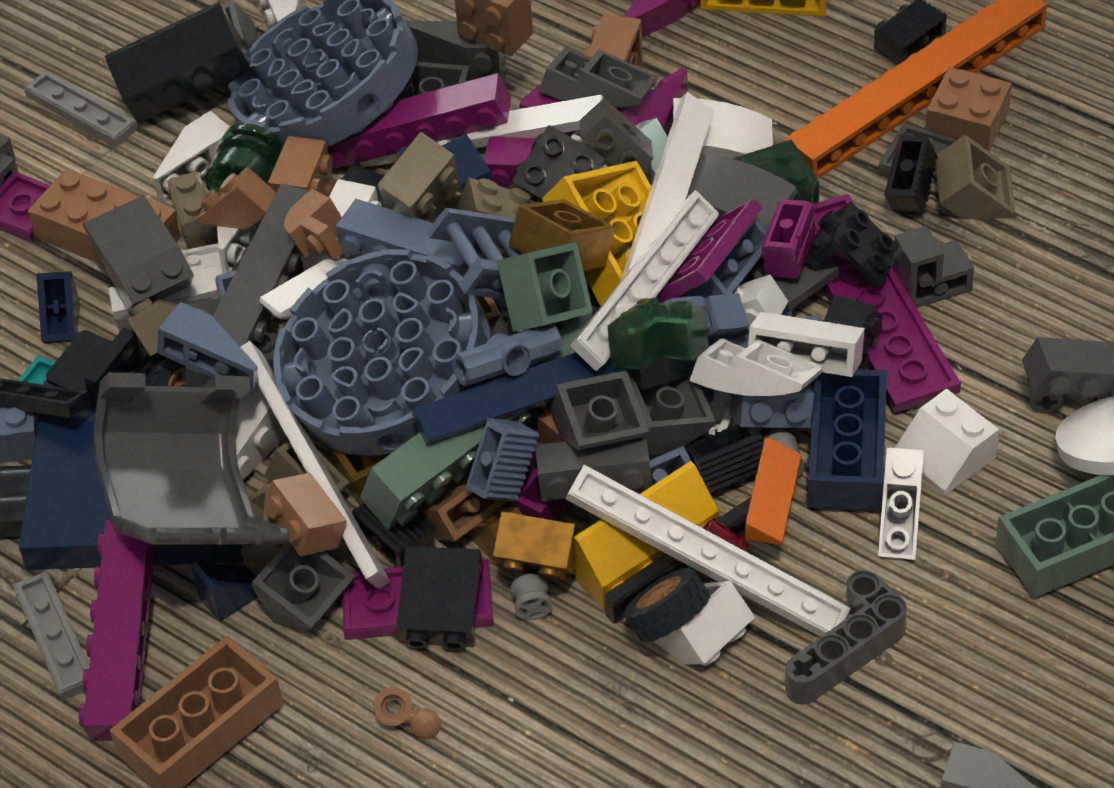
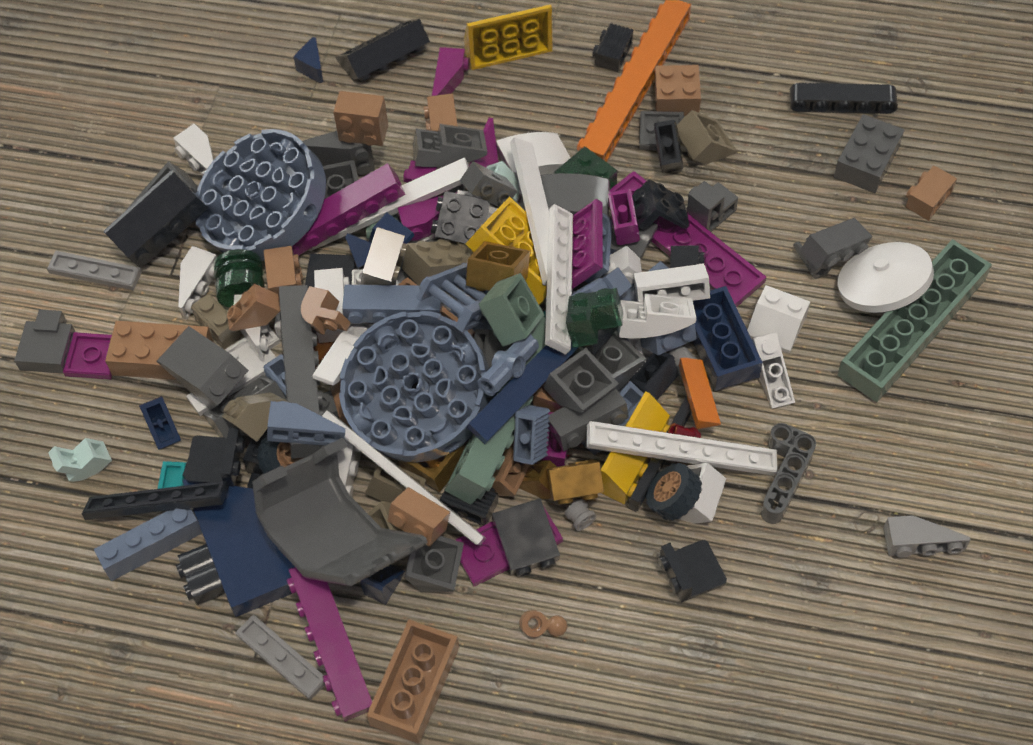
camera: 25 degrees left, 10 degrees up
none -> black bracket [658,540,727,603]

